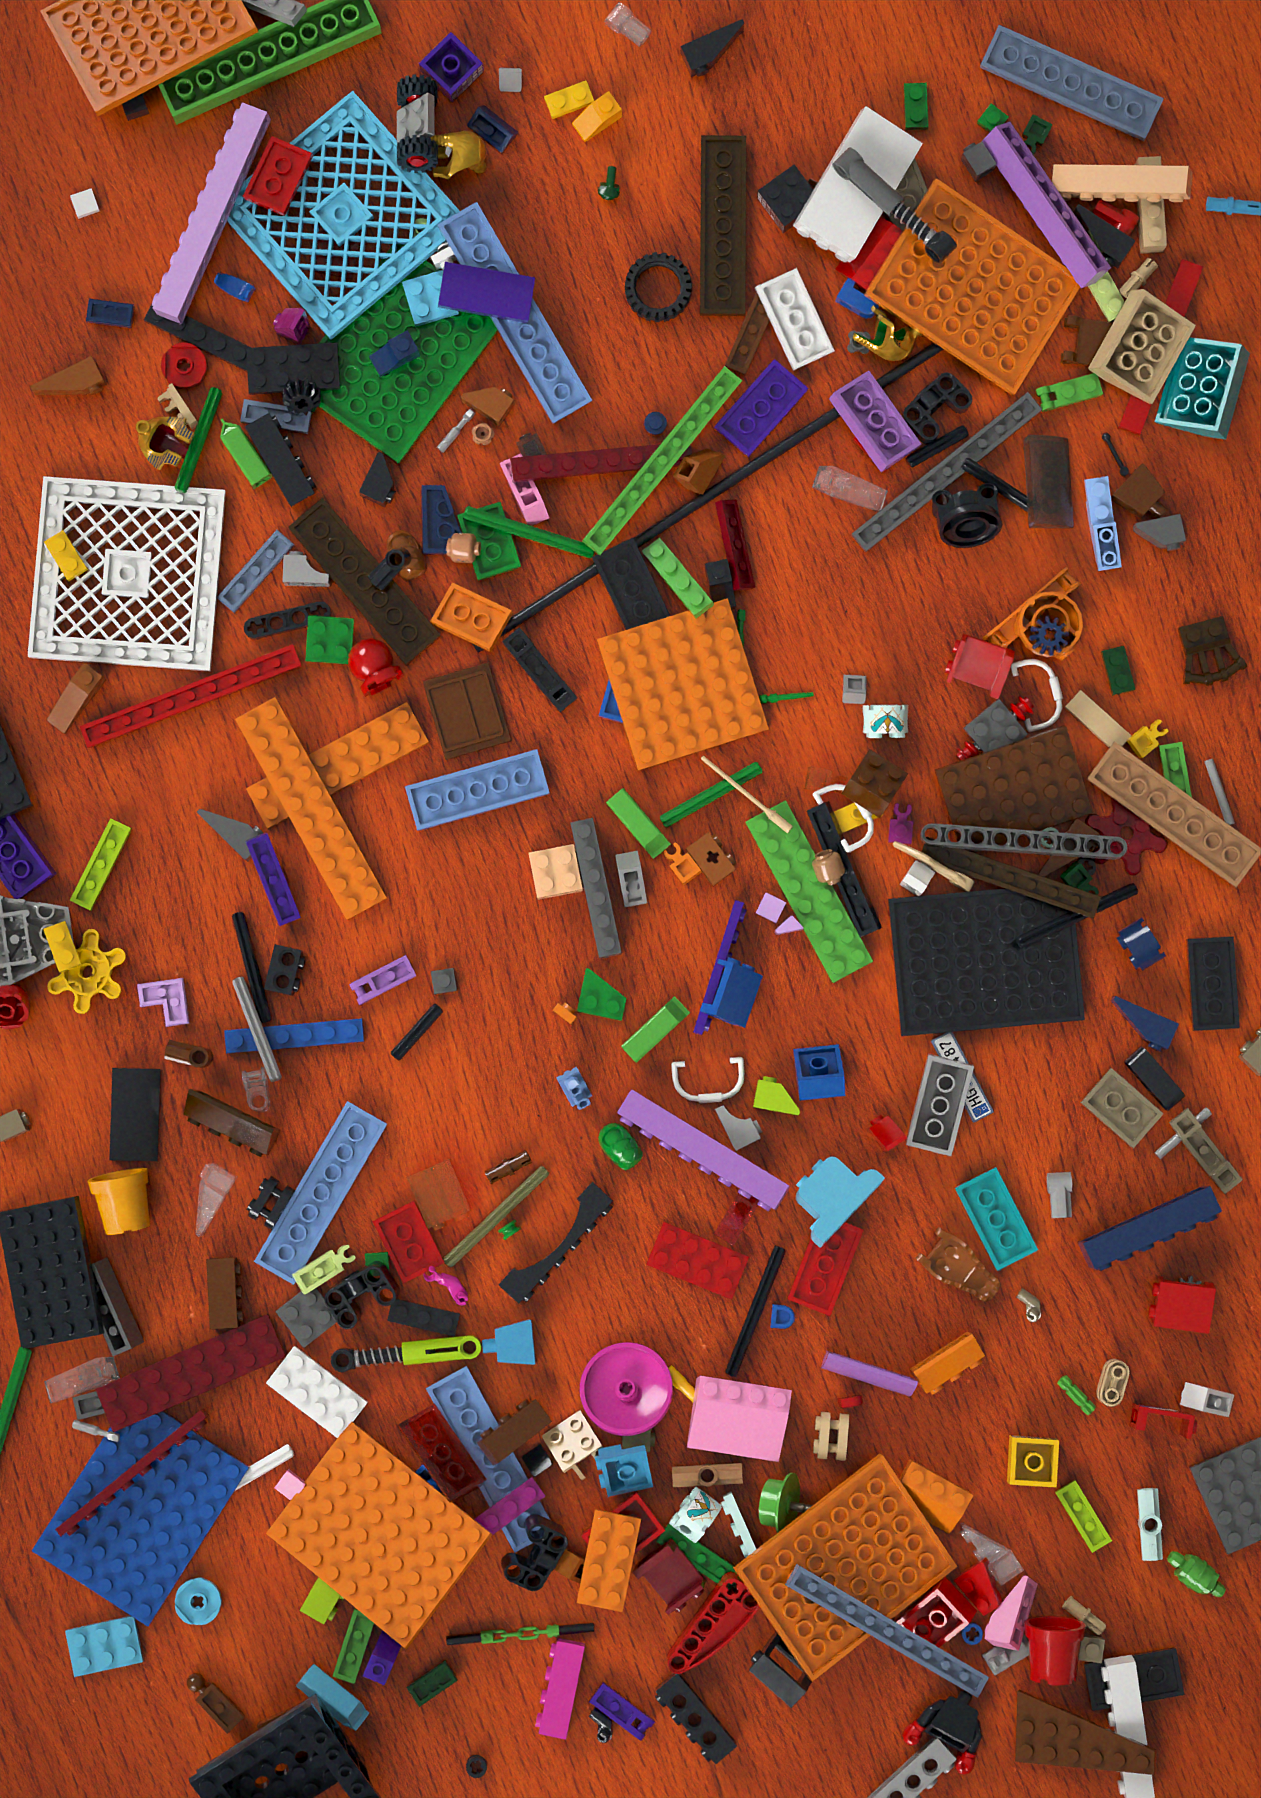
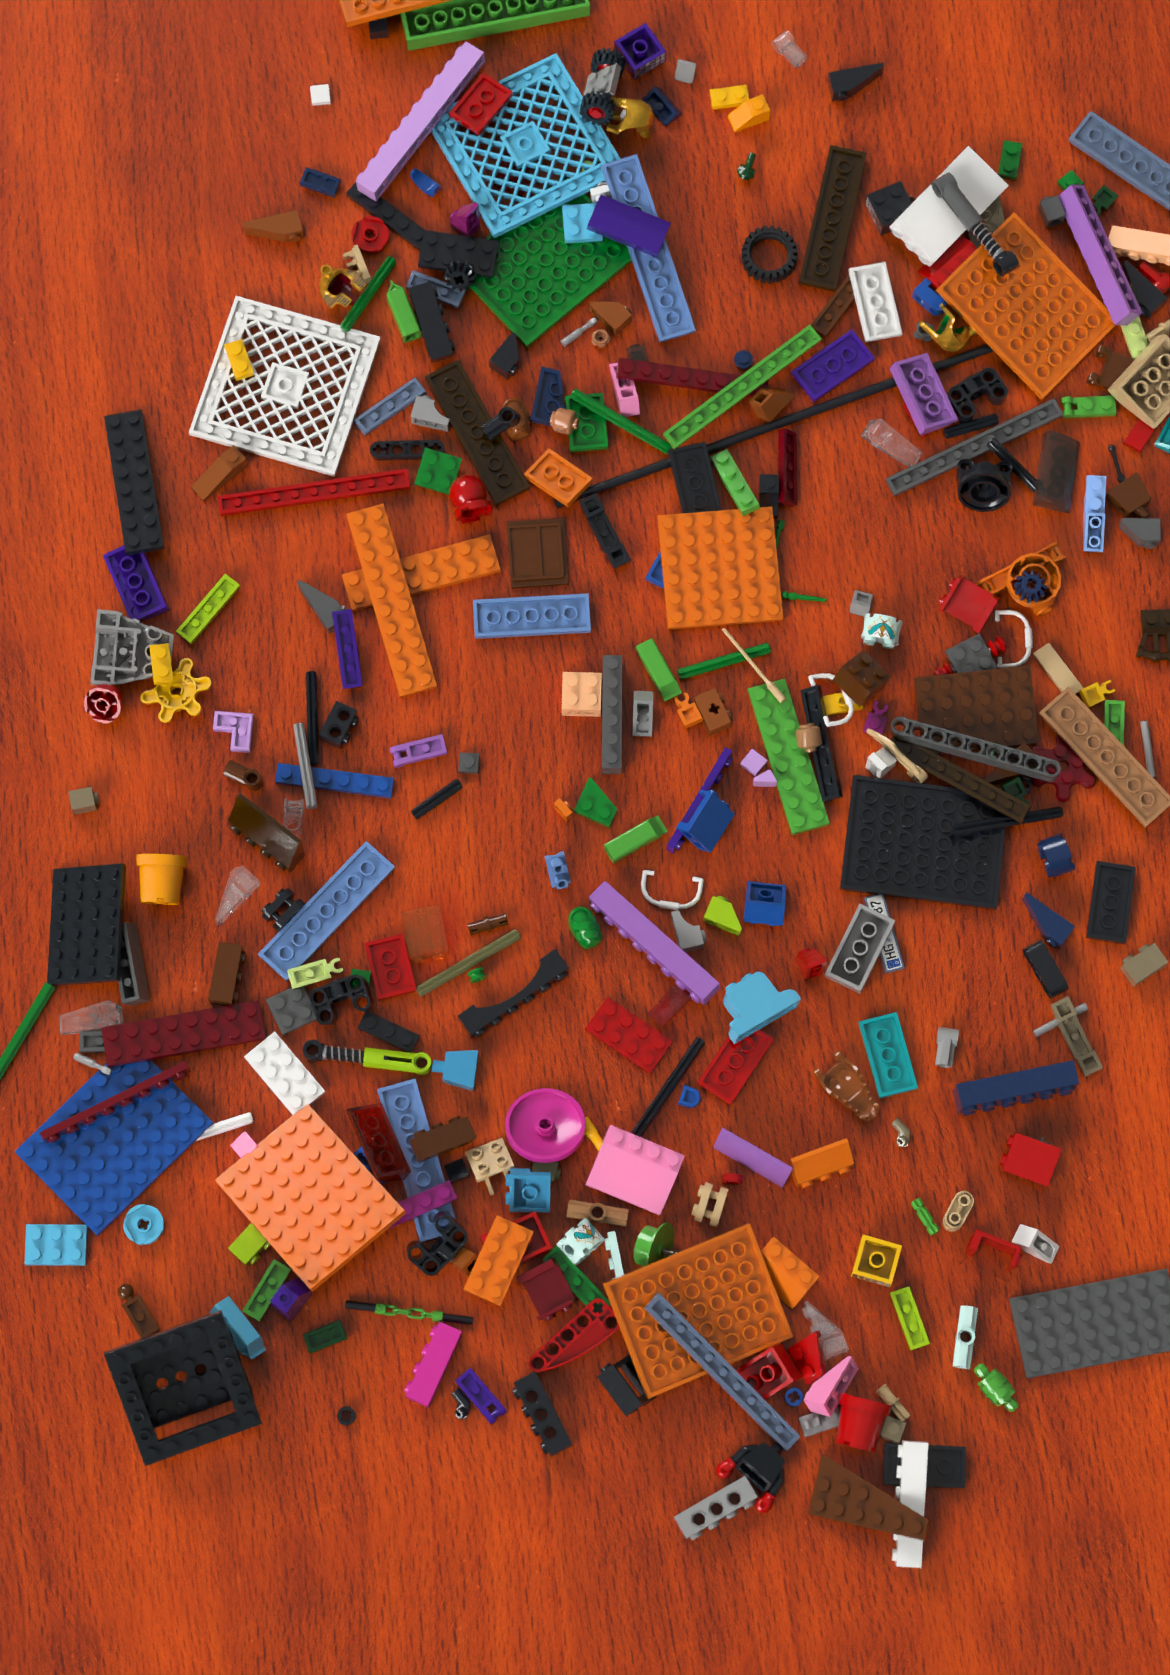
camera: 10 degrees right, 10 degrees down
black slope [109,1068,161,1161] -> none
dark blue arch [369,330,420,377] -> none
dark pink arm [423,1266,468,1305] -> none
dark tan plate [1080,1068,1164,1148] -> none
dark green plate [1101,646,1135,696] -> none

